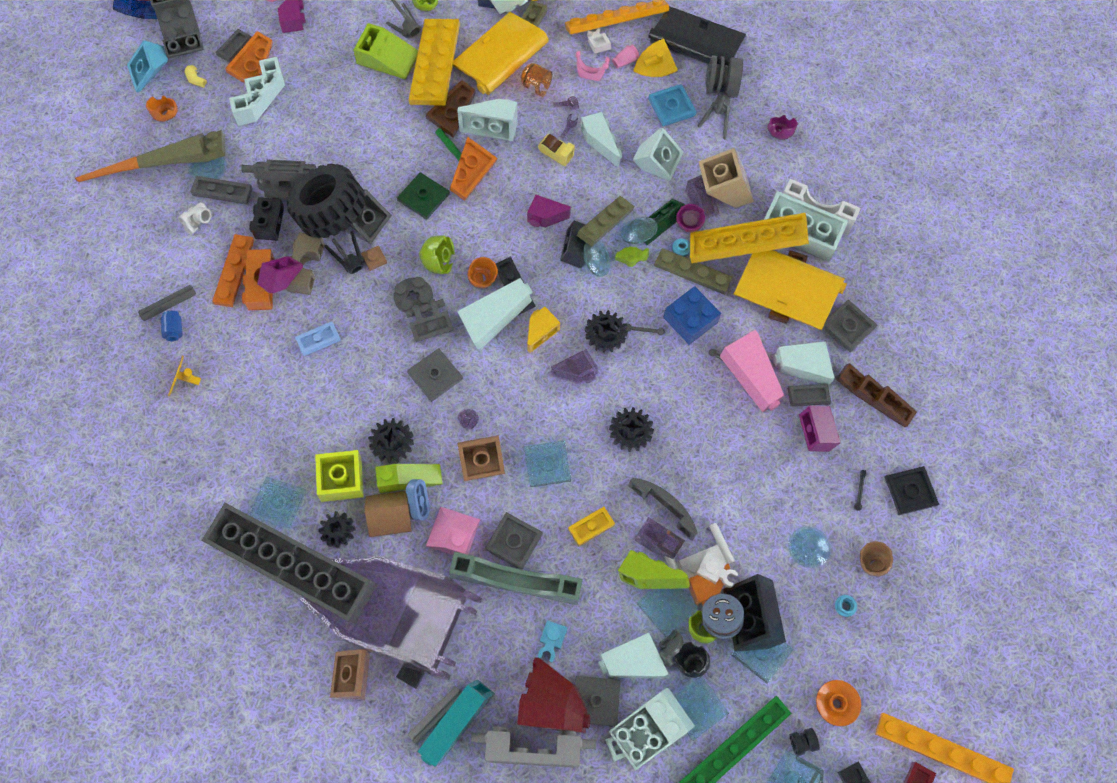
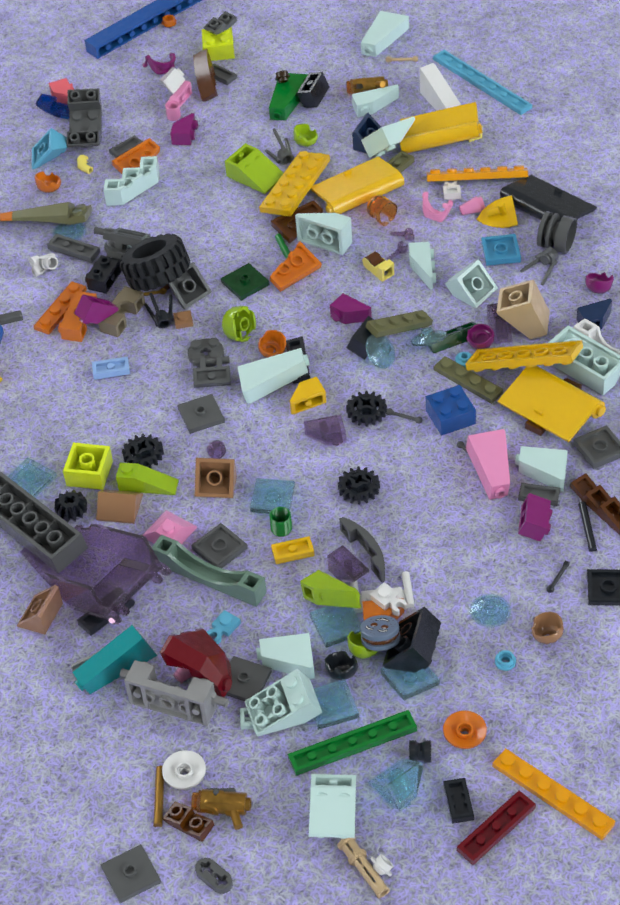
camera: 25 degrees right, 20 degrees down
medium blue plate [406,479,430,521] -> none
lime piece [615,246,649,267] -> none
dark grey piece [659,630,683,667] -> none
none -> green piece [269,506,292,537]
none -> dark blue slope [576,298,612,330]
none -> black bar [578,501,597,552]

